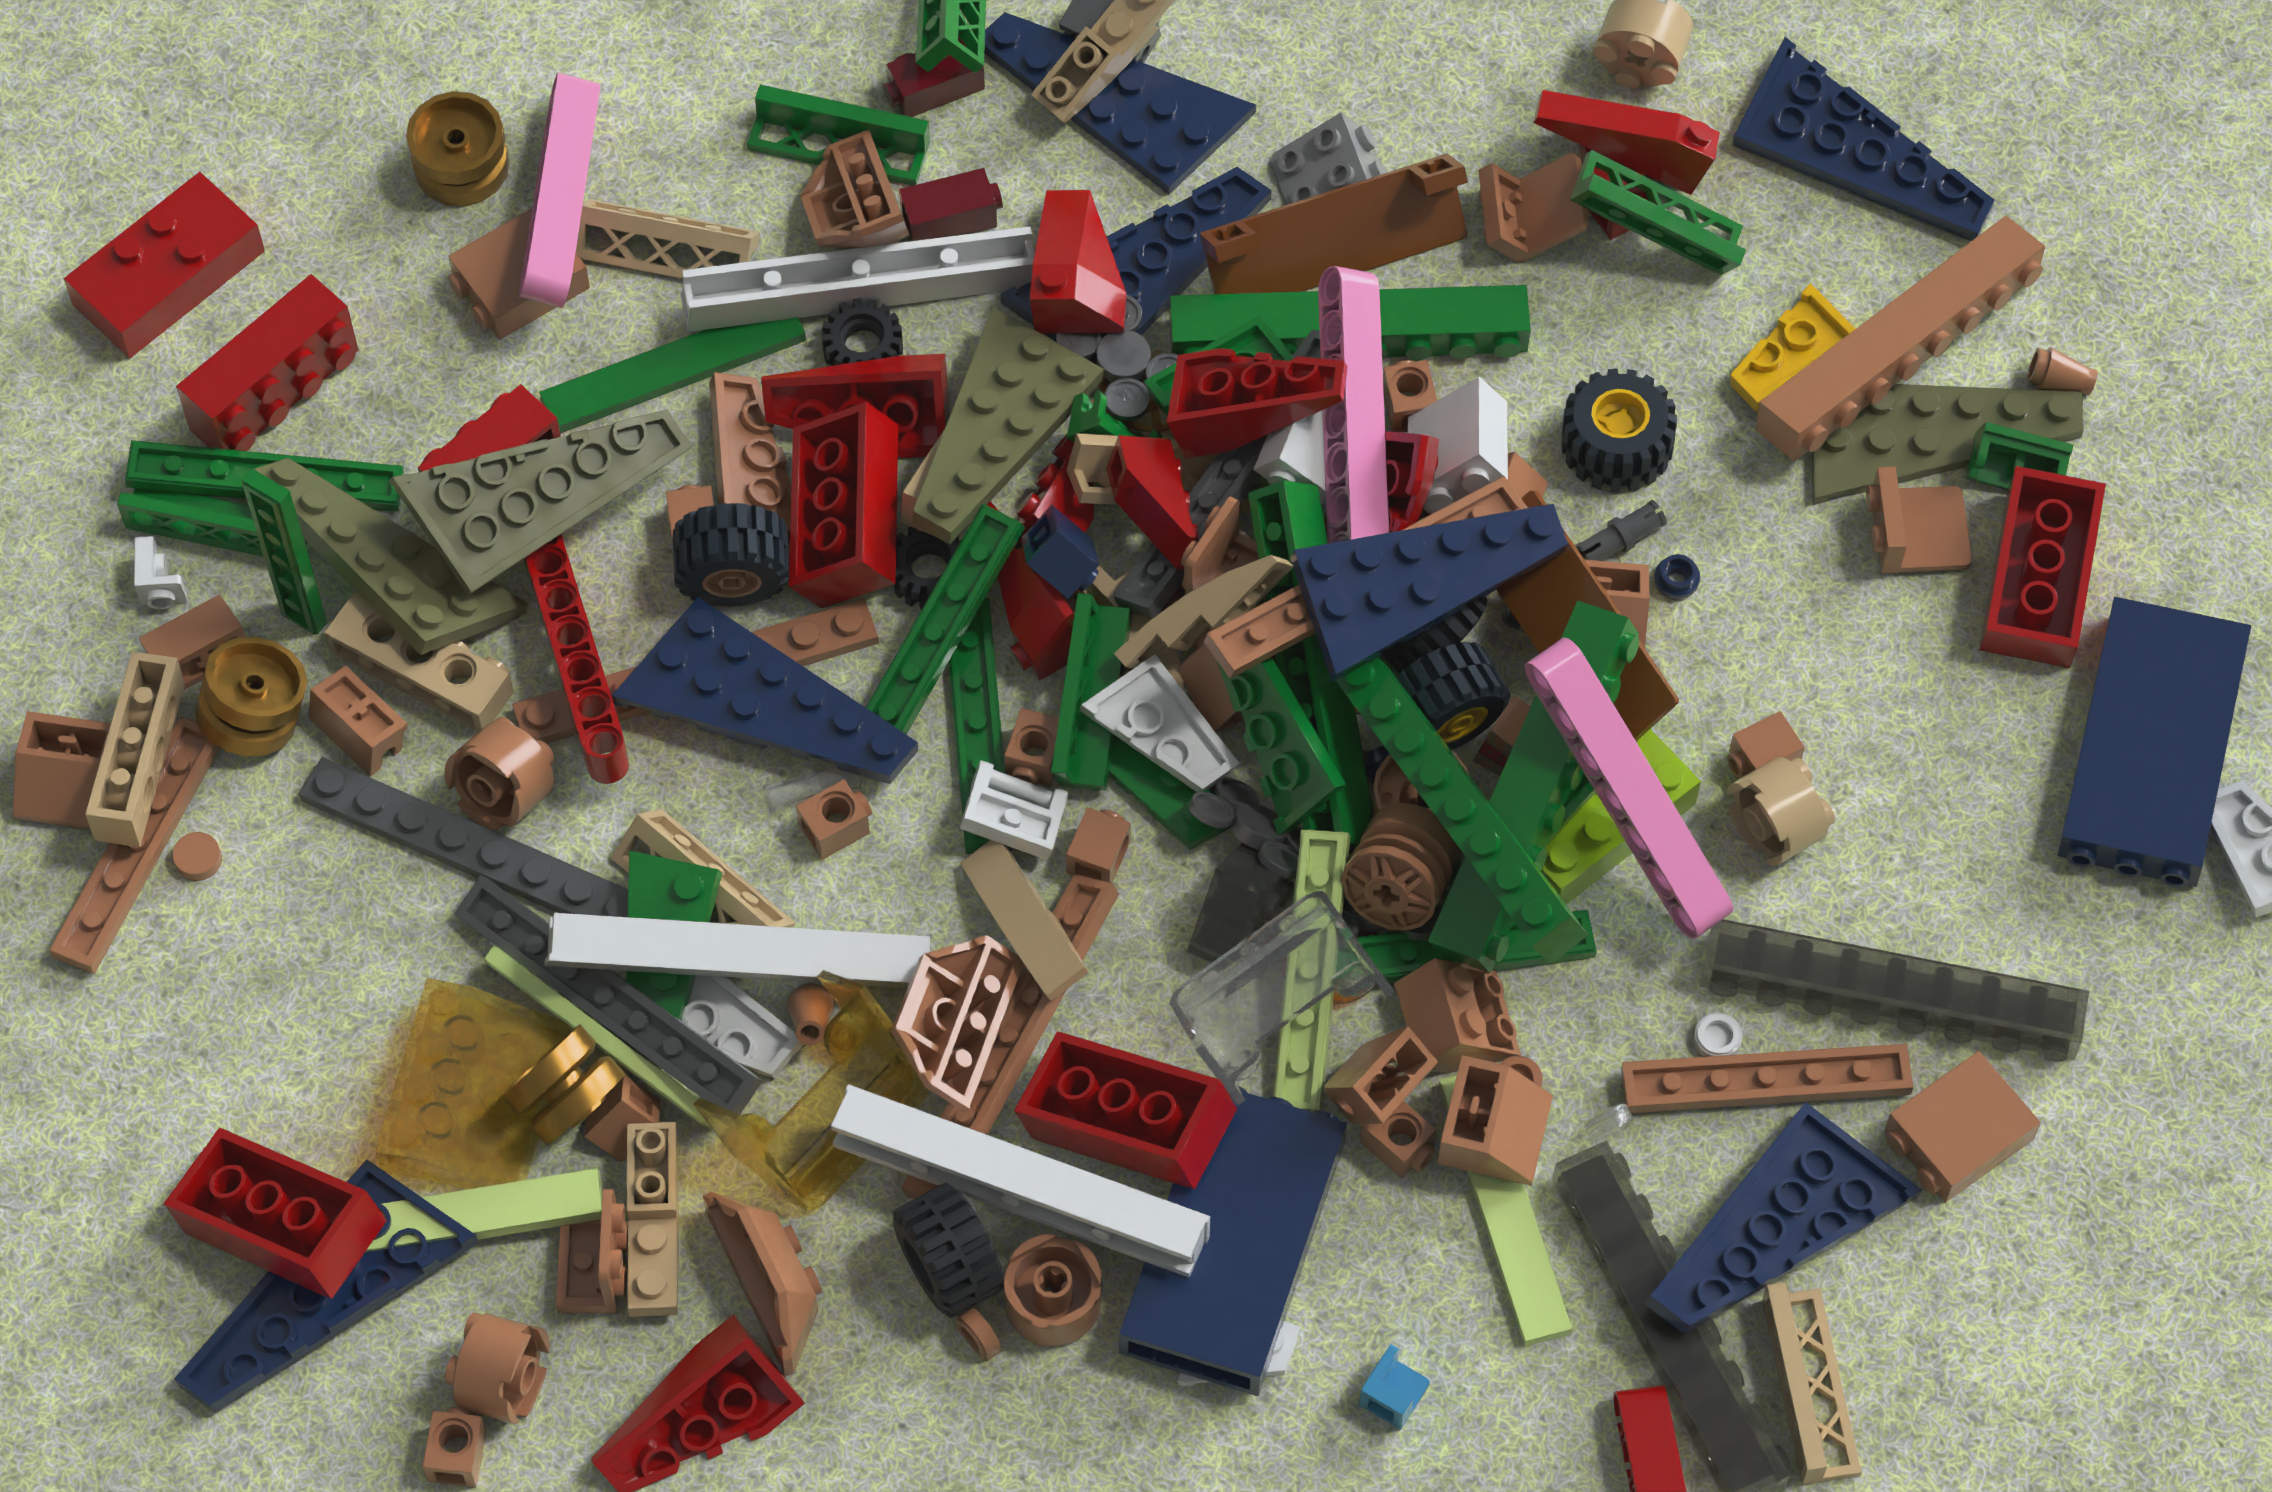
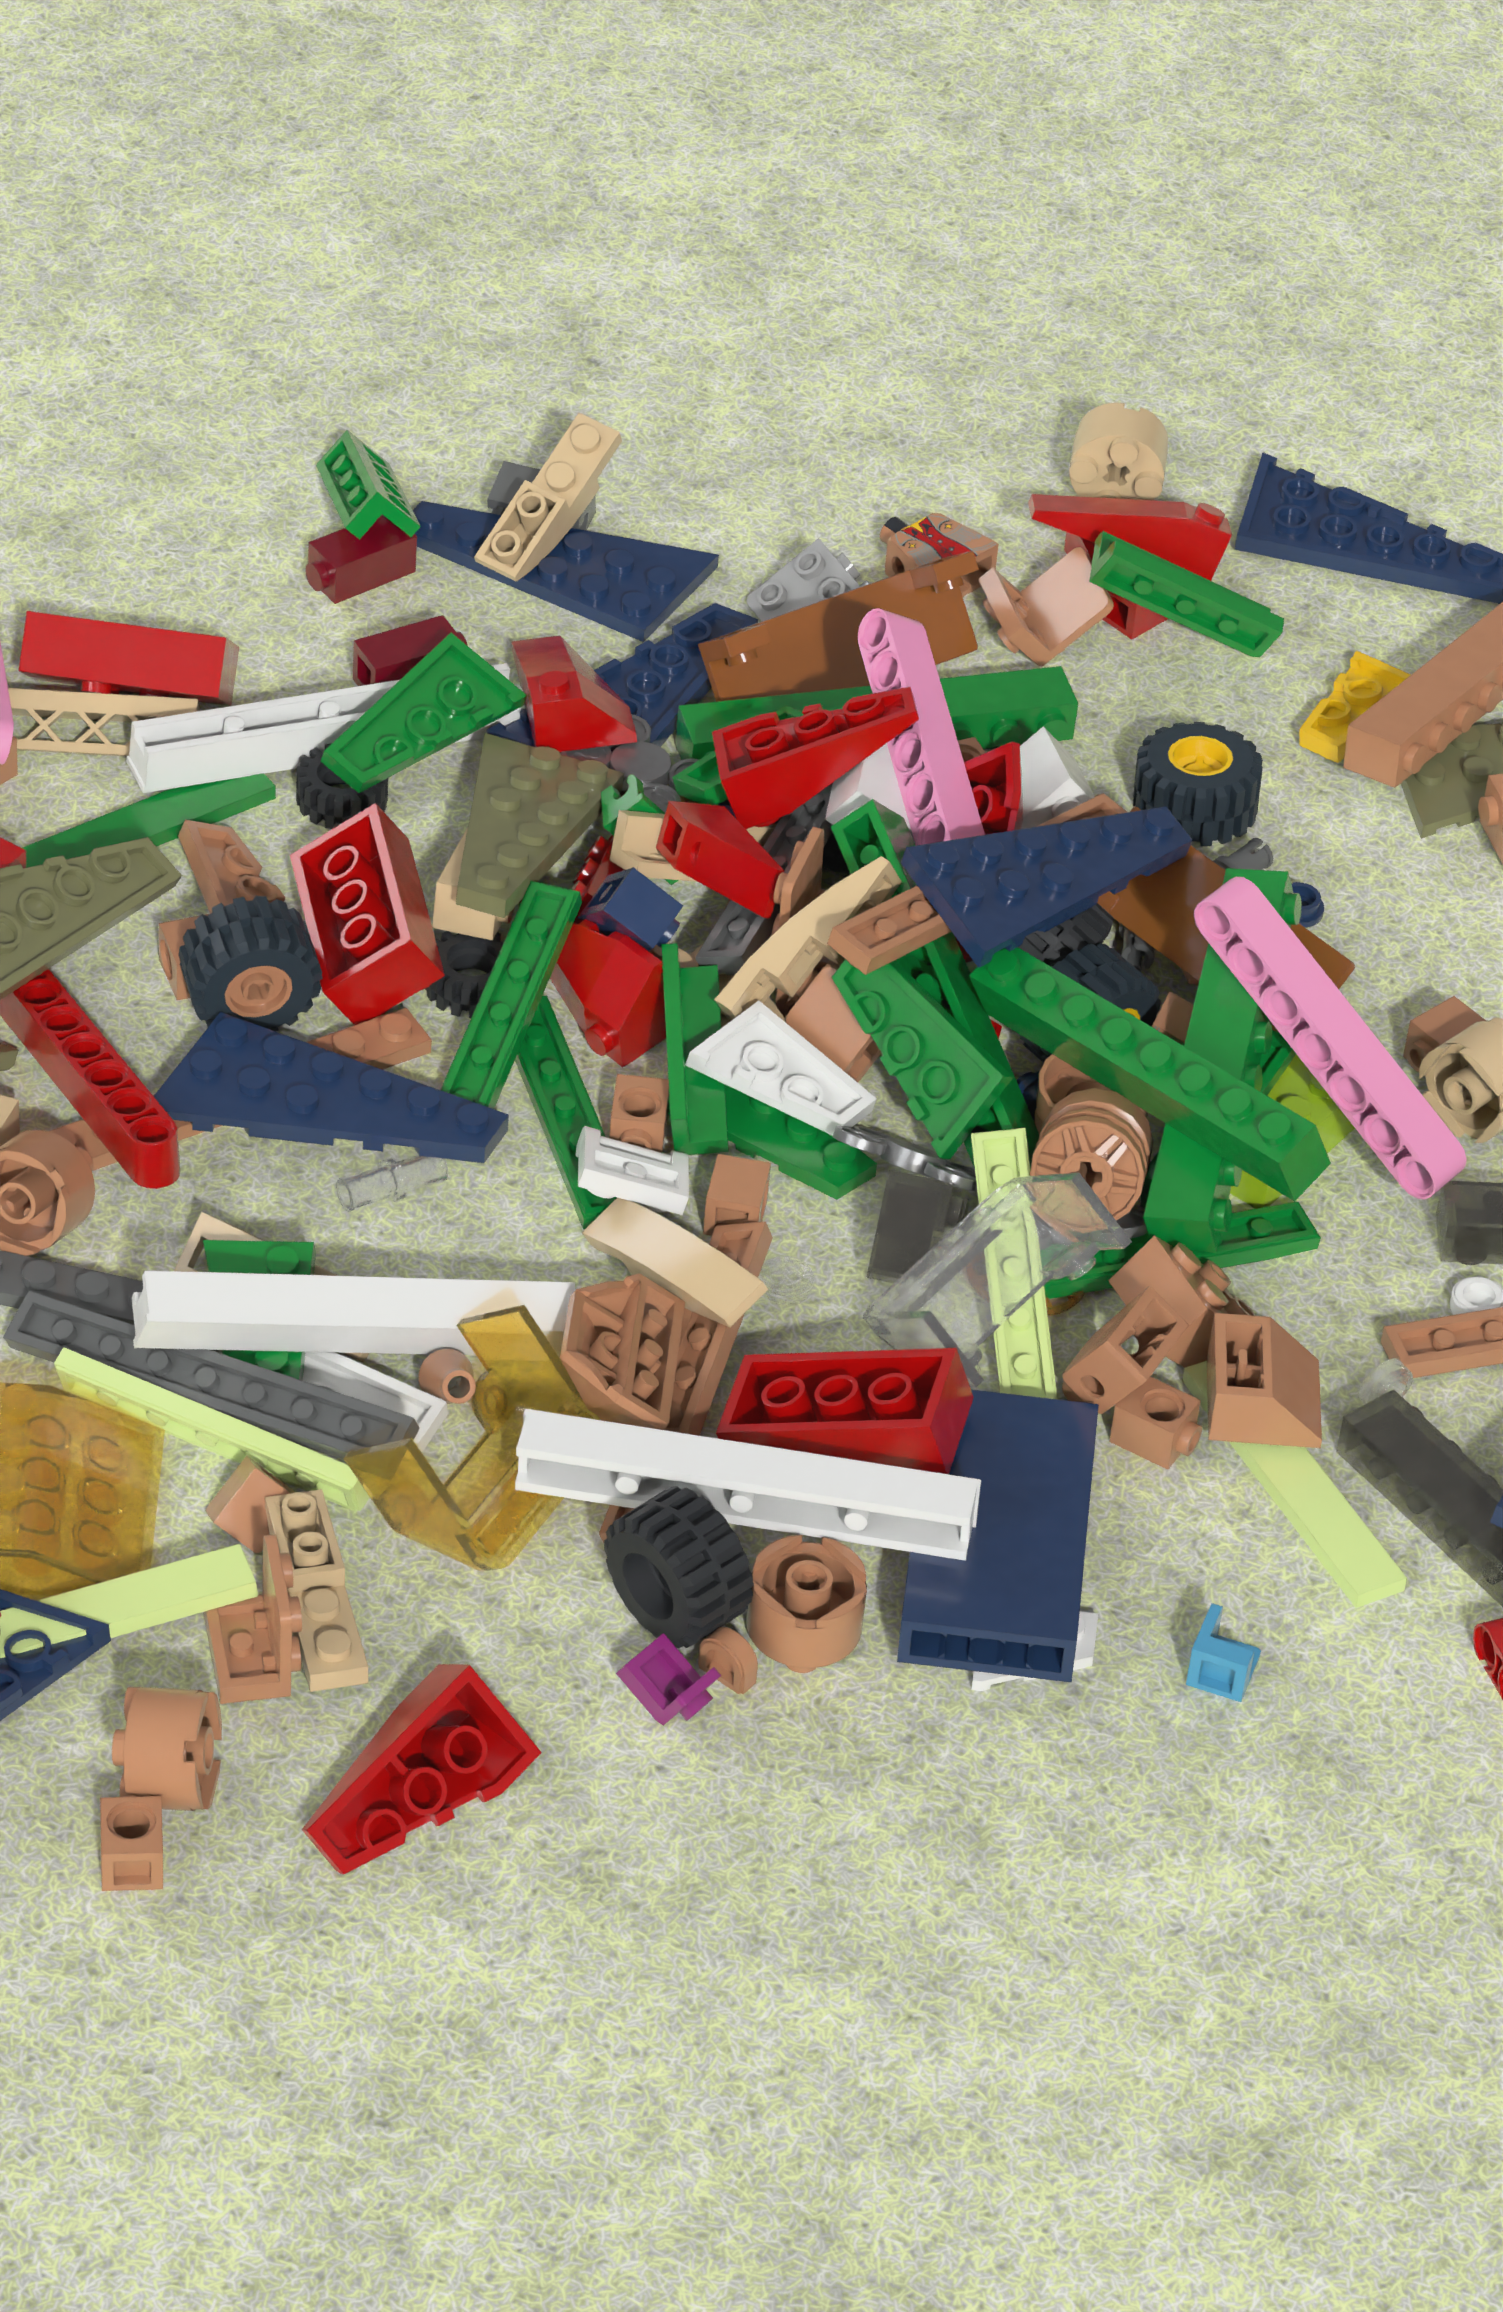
camera: 15 degrees left, 20 degrees down
pearl gold wheel [501,1024,626,1146] -> none
nougat wedge [703,1192,822,1377] -> none
green fence [747,84,930,186] -> none
red wedge [761,353,949,458] -> none
nougat brick [796,779,872,860] -> none
nougat wedge [800,129,910,249] -> none
none -> red brick [19,611,239,706]
none -> green wing [320,633,528,793]
none -> magenta bracket [616,1633,722,1726]
none -> torso [880,513,999,597]

